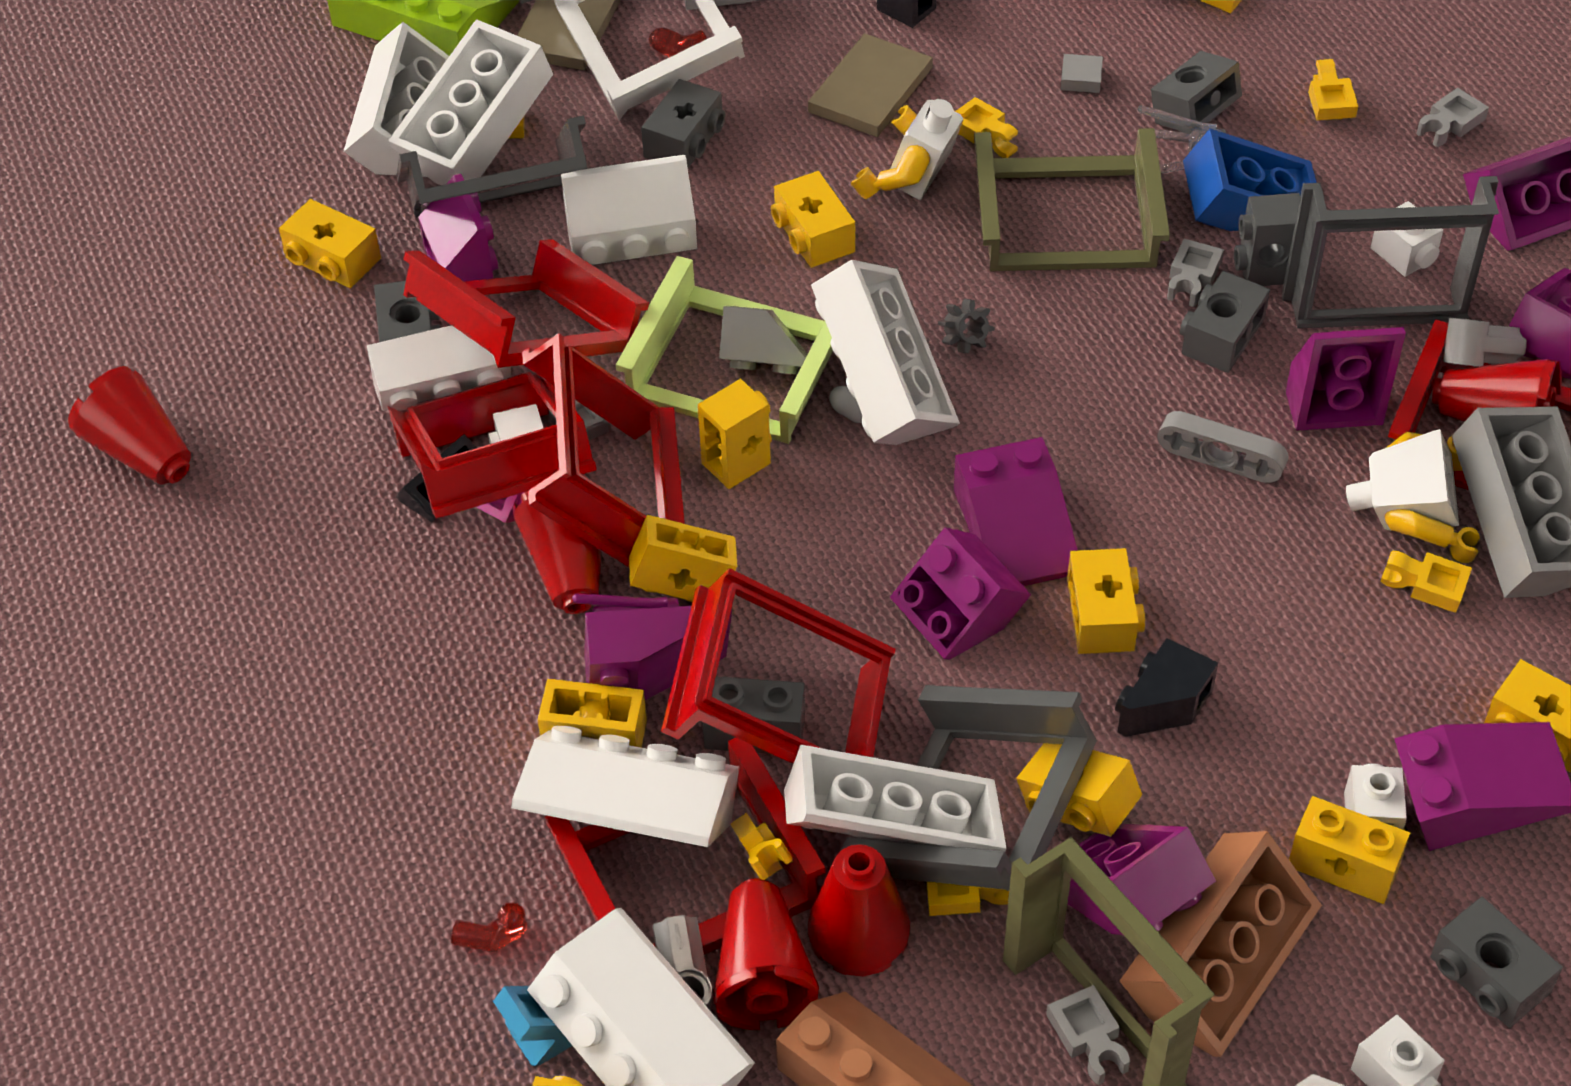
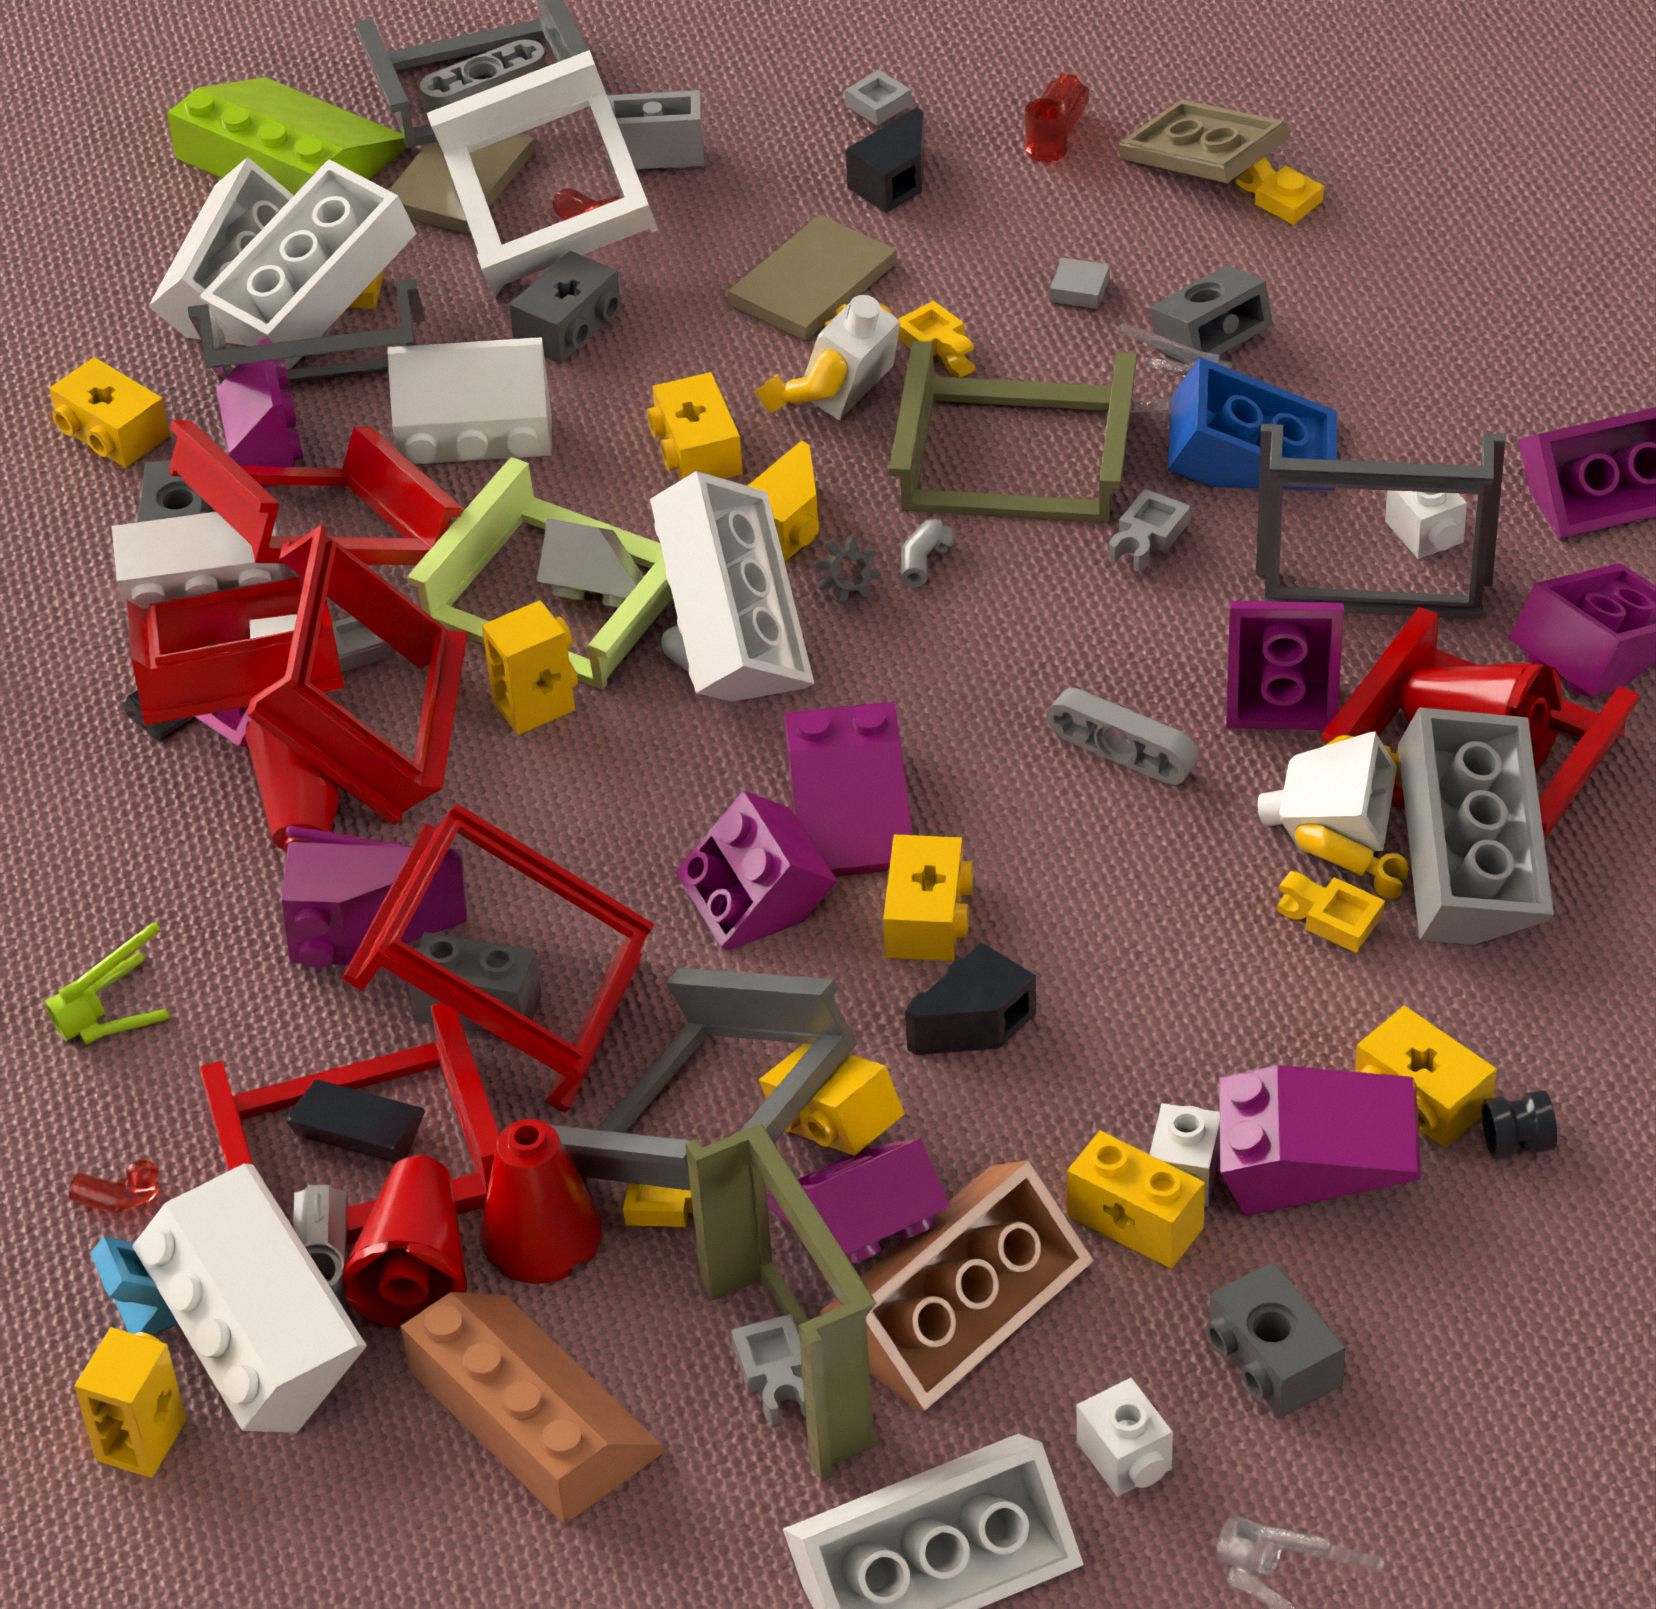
camera: 10 degrees right, 5 degrees down
white slope [511,726,739,847] -> none
yellow brick [537,678,647,747] -> none
yellow brick [629,515,738,602] -> none
yellow plate [730,813,793,880] -> none
white slope [784,745,1007,851] -> none
dark grey brick [1179,271,1270,373] -> none
dark grey brick [1234,193,1300,286] -> none
yellow plate [1308,59,1359,121] -> none
light grey plate [1417,87,1489,147] -> none
light grey piece [1443,318,1527,366] -> none
none -> lime plant [44,923,170,1045]
none -> black slope [286,1079,425,1163]
none -> yellow slope [748,441,819,561]
none -> light grey arm [901,519,955,587]

